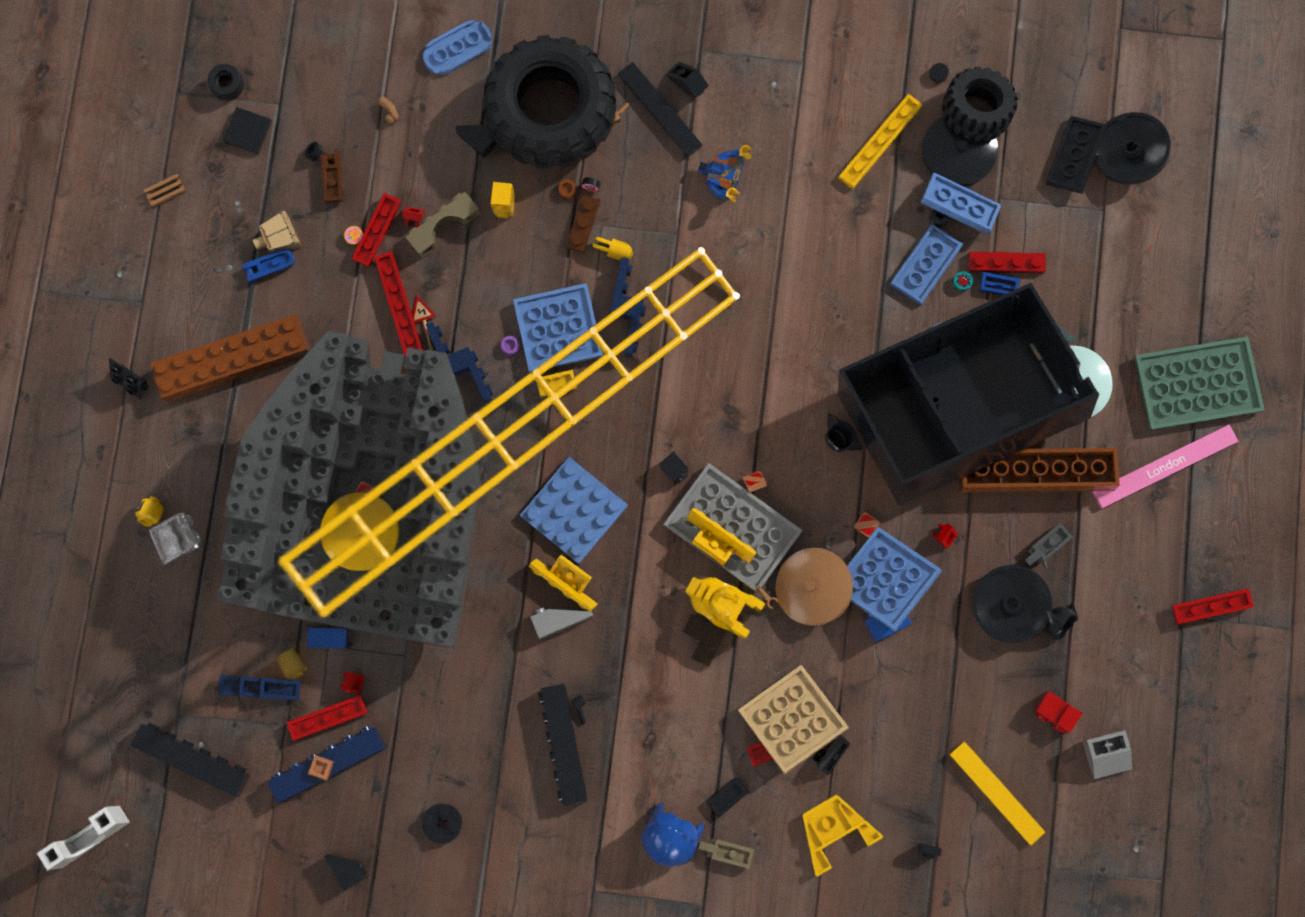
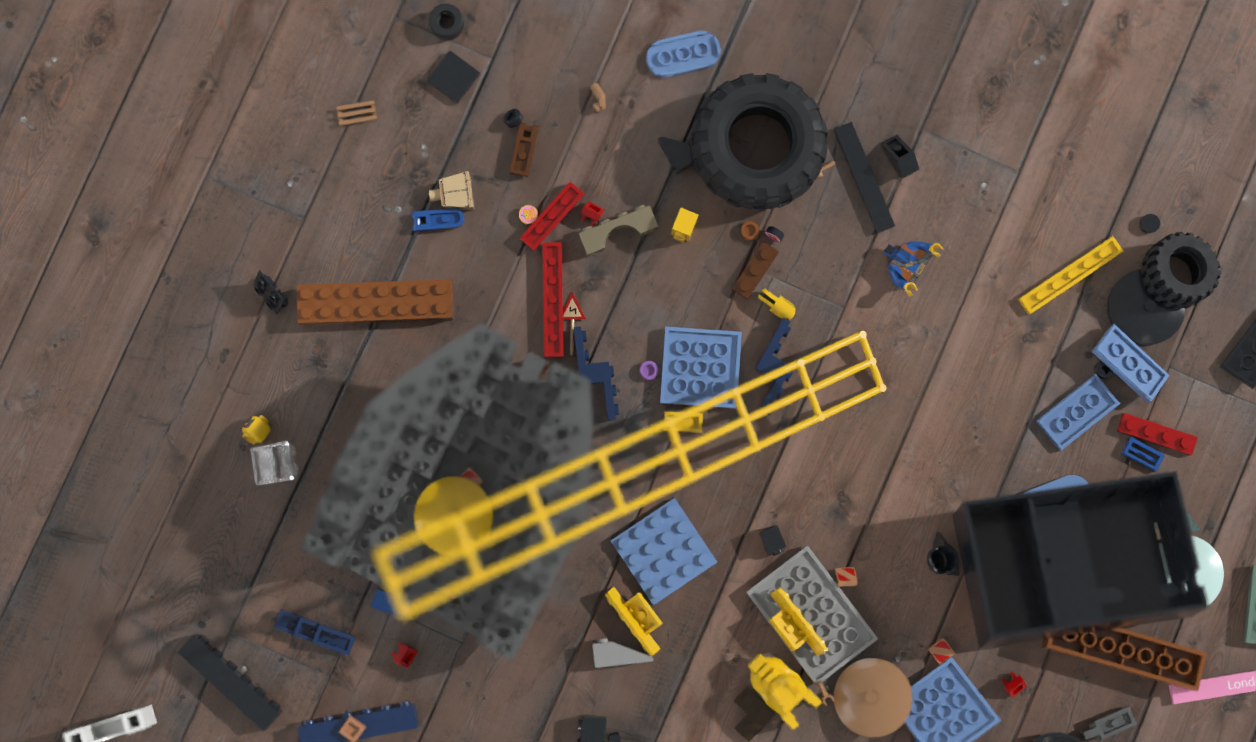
camera: 10 degrees right, 5 degrees up
clear yellow brick [275,648,307,680] -> none
red plate [287,695,368,741] -> none
tile [953,271,973,291] -> none

